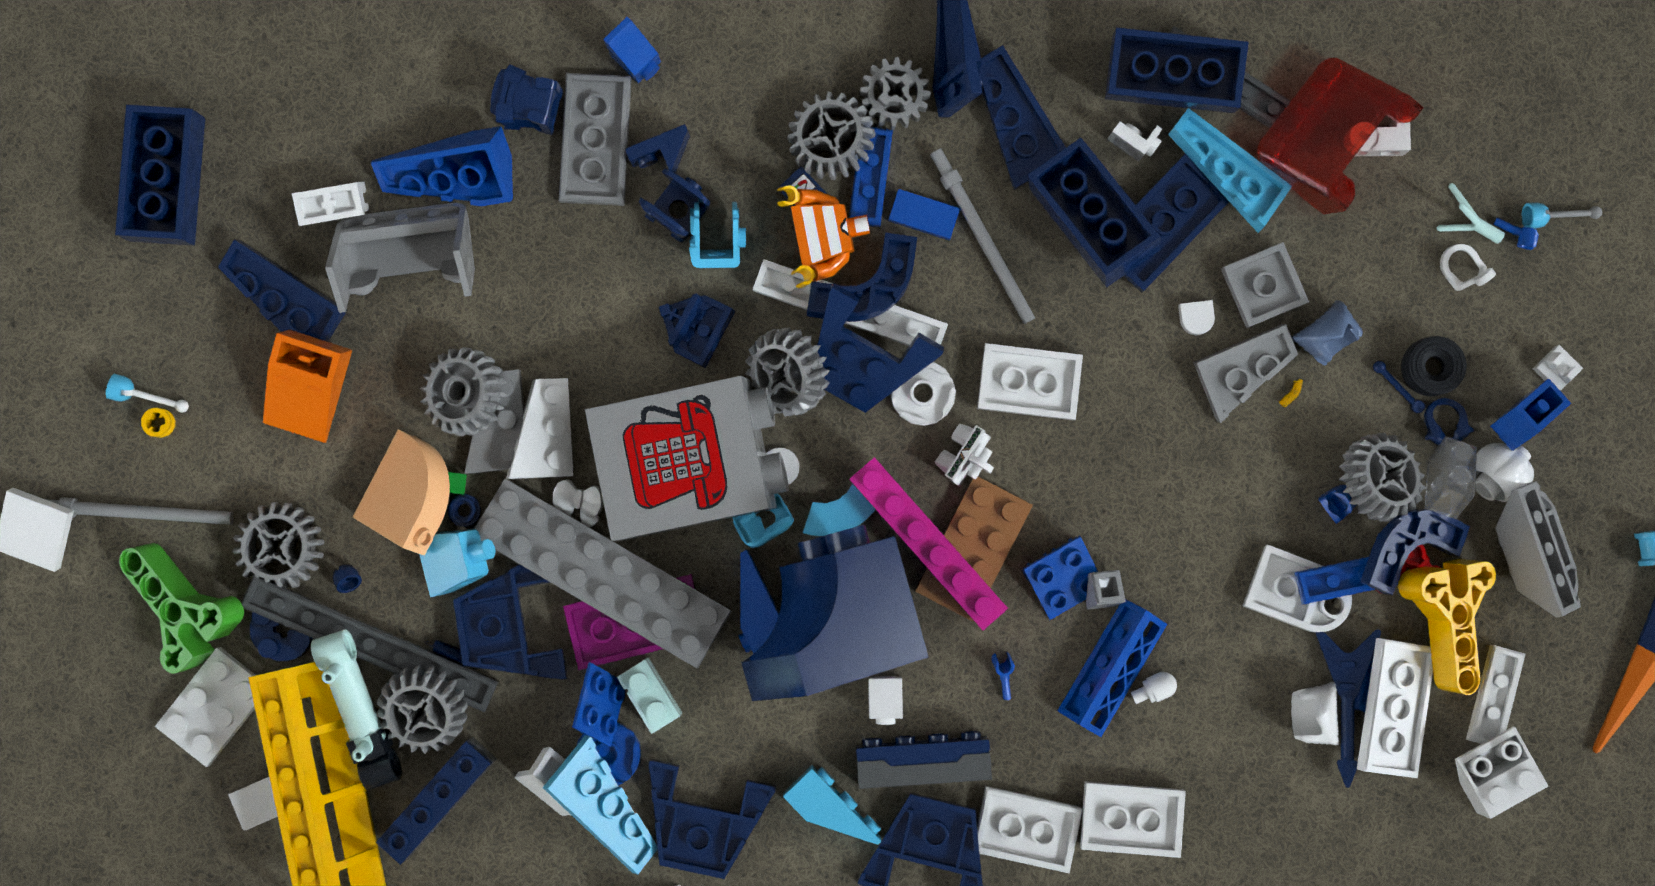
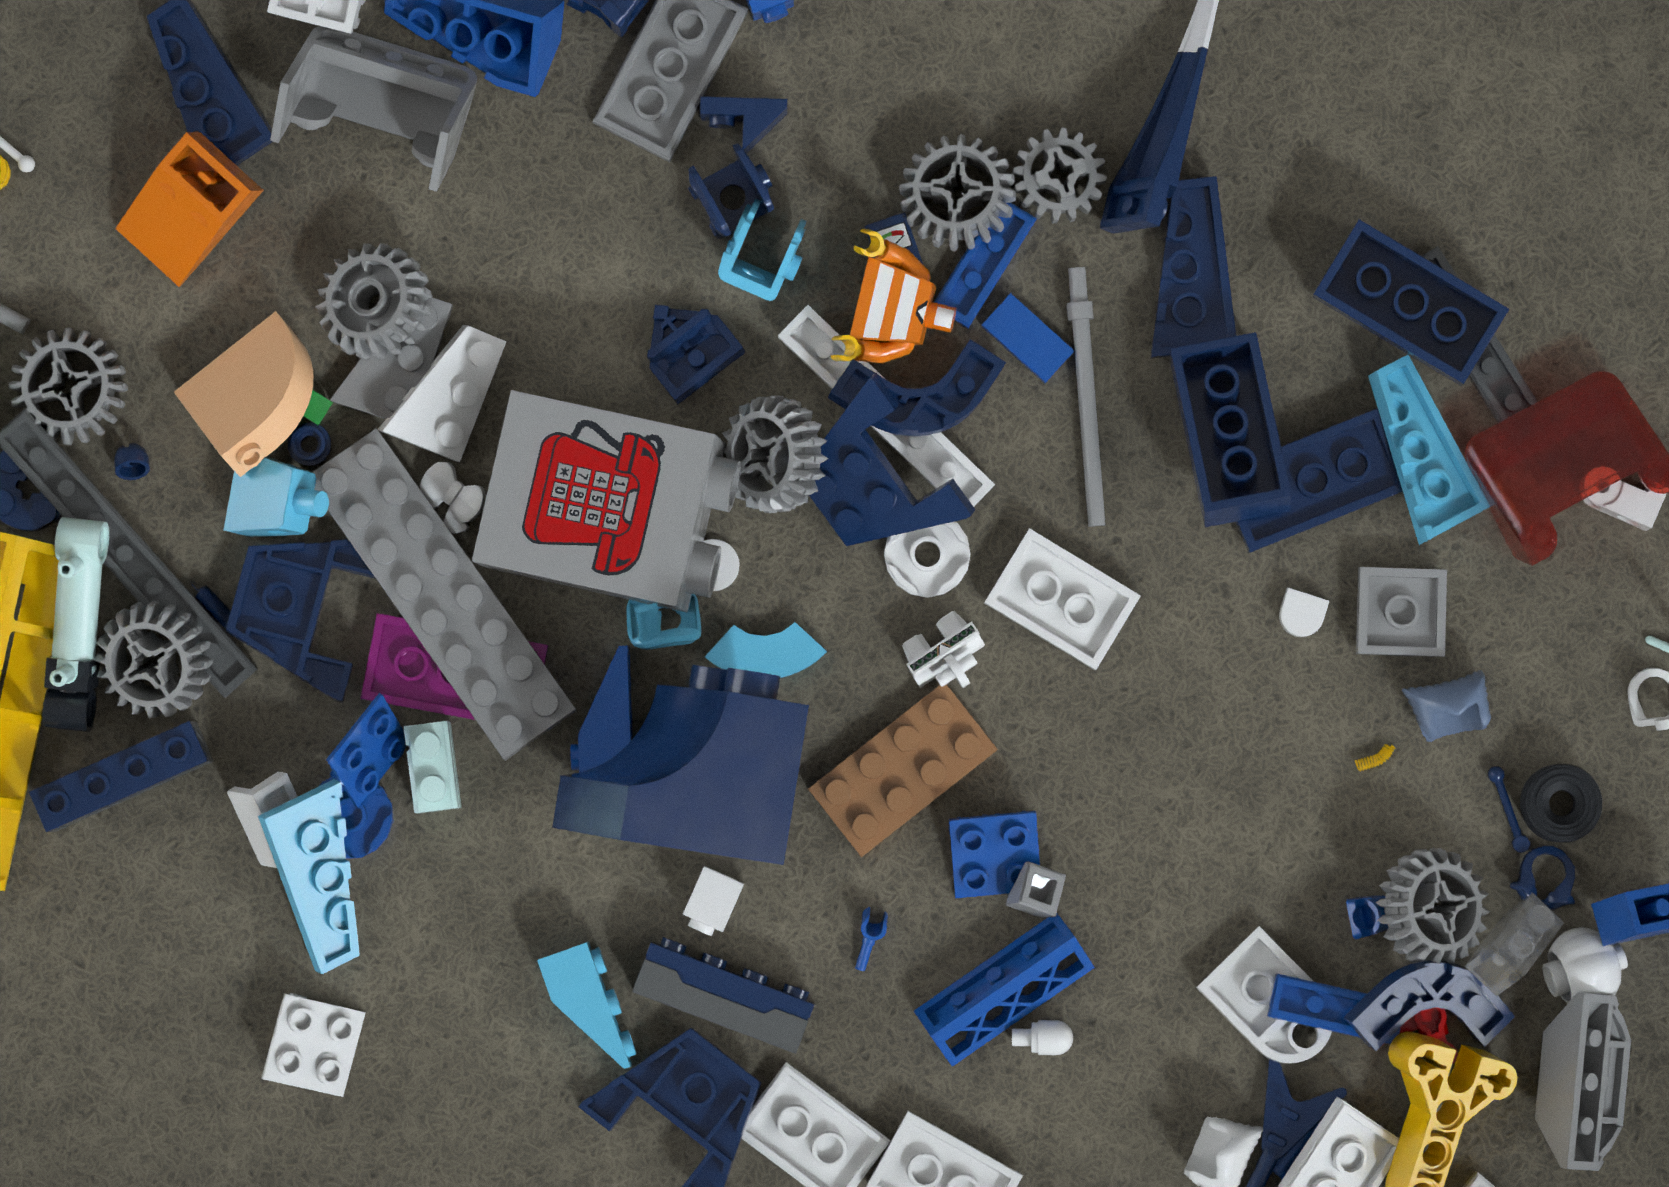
camera: 20 degrees right, 0 degrees up
dark blue wing [649,759,776,879] -> none
dark pink brick [849,457,1008,631] -> none
white bracket [1107,122,1162,162] -> none
light grey wing [1193,324,1298,423] -> none

